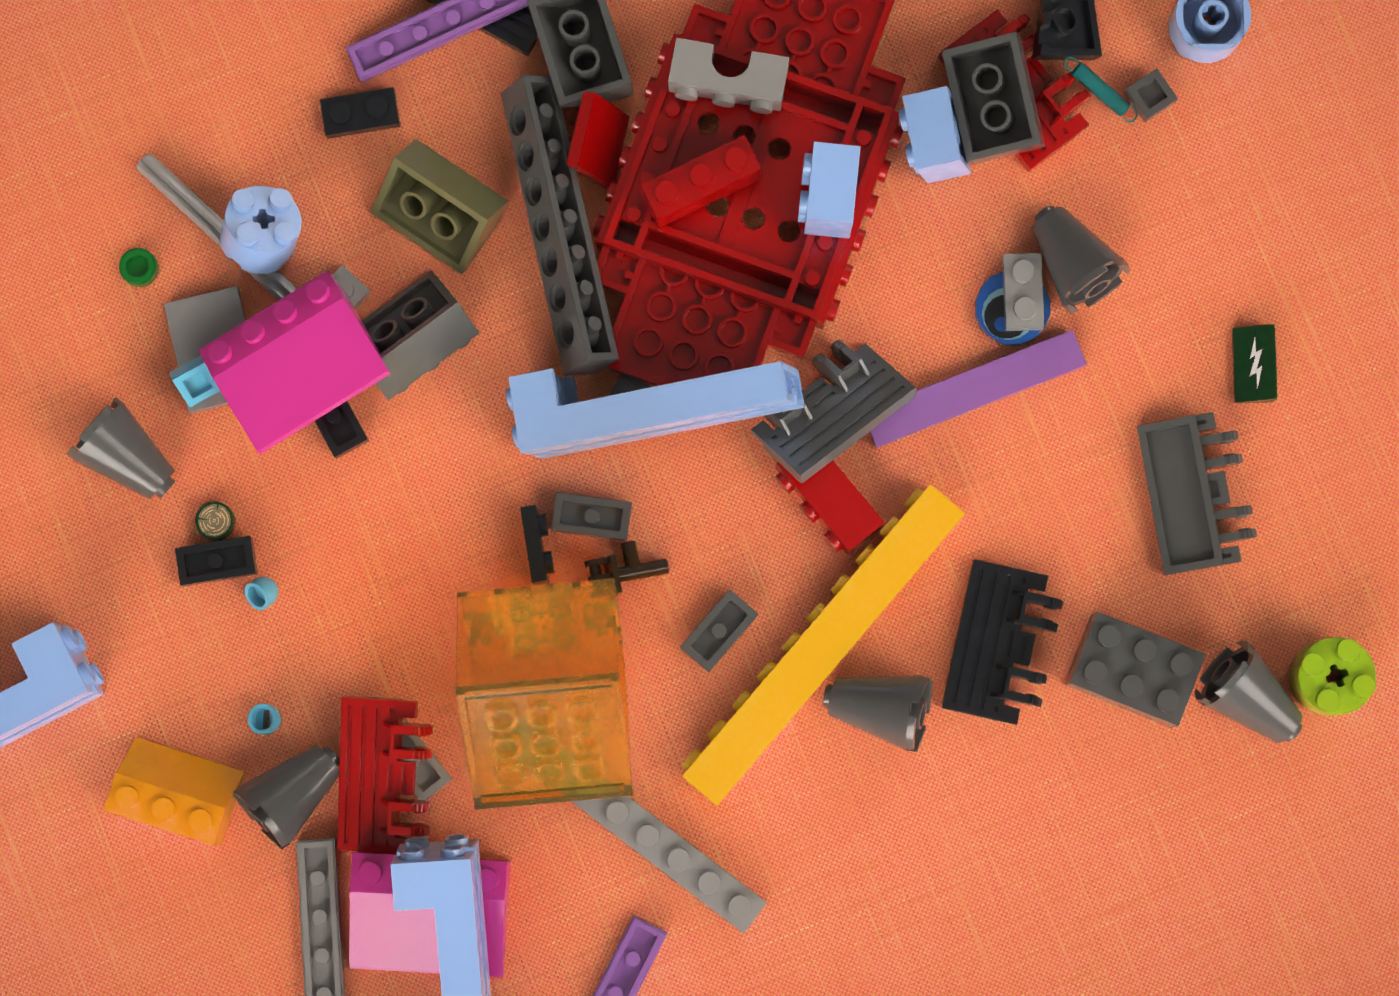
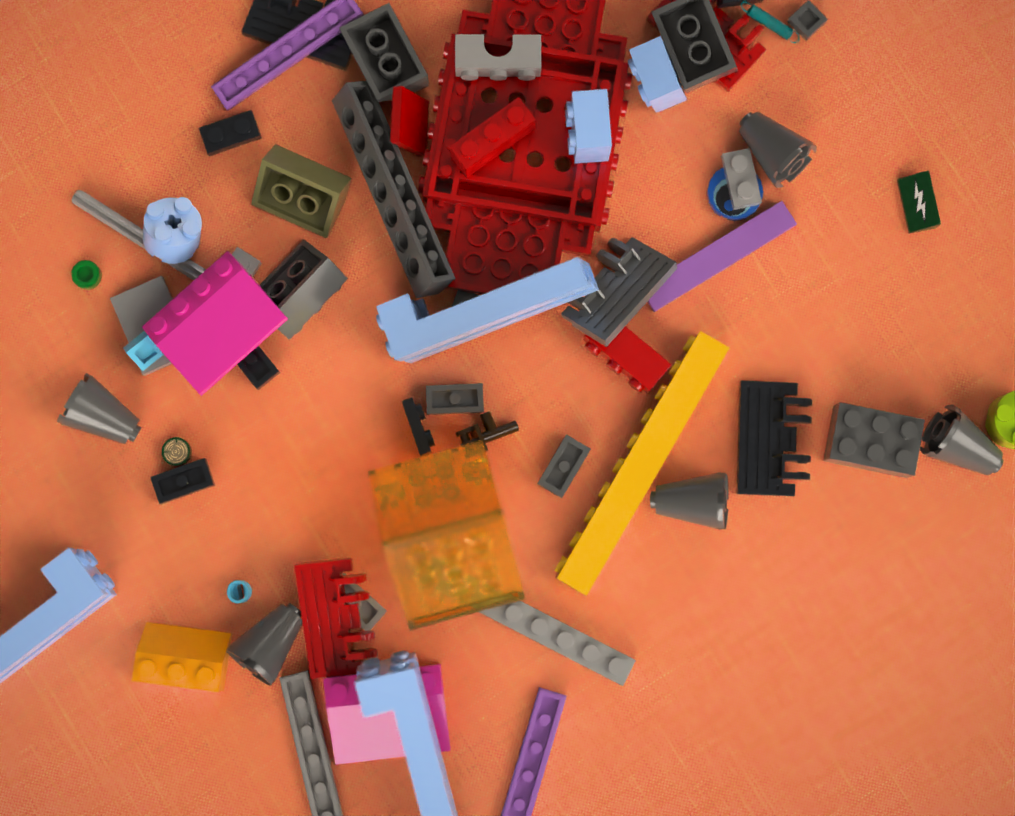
camera: 15 degrees left, 0 degrees up
medium azure hinge [244,577,279,610] -> none
dark grey hinge [1137,412,1257,575] -> none

